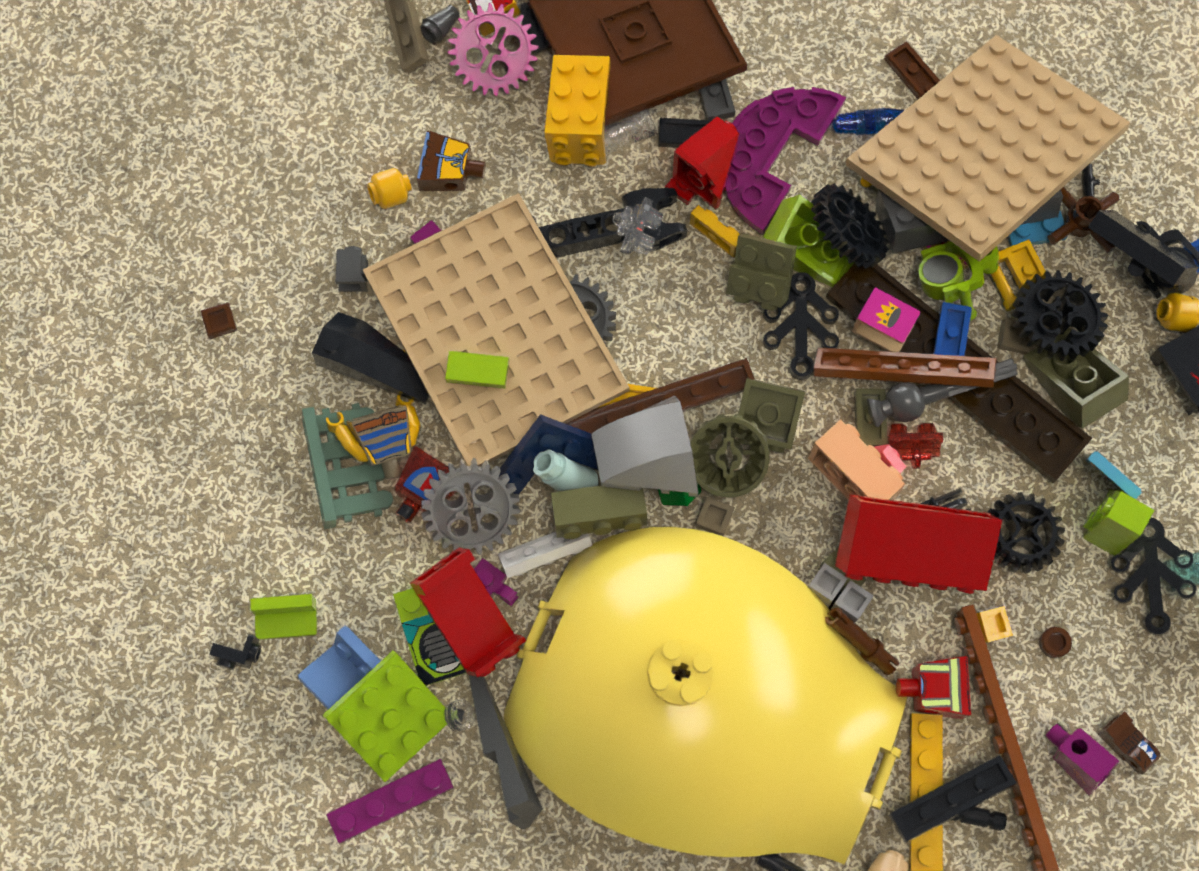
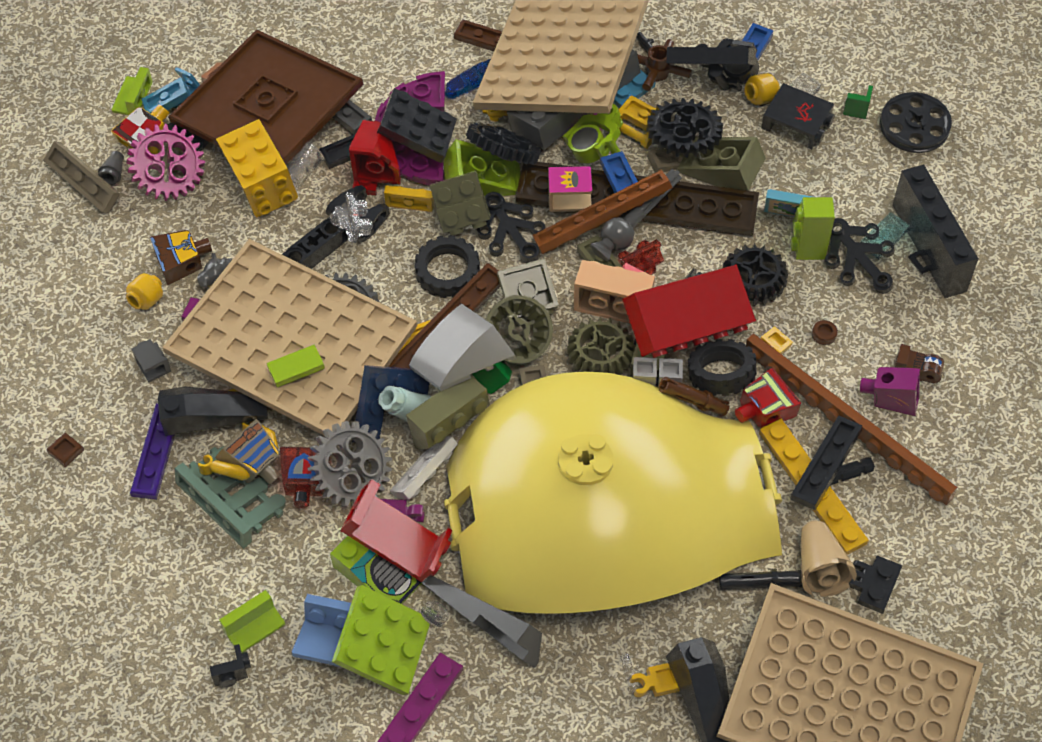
camera: 30 degrees left, 15 degrees down
none -> dark purple tile [130,403,175,500]
none -> dark grey animal [197,253,233,288]
none -> black plate [377,88,457,163]
none -> black tyre [415,235,480,298]
none -> olive gear [567,317,635,375]
none -> black tyre [688,339,757,396]

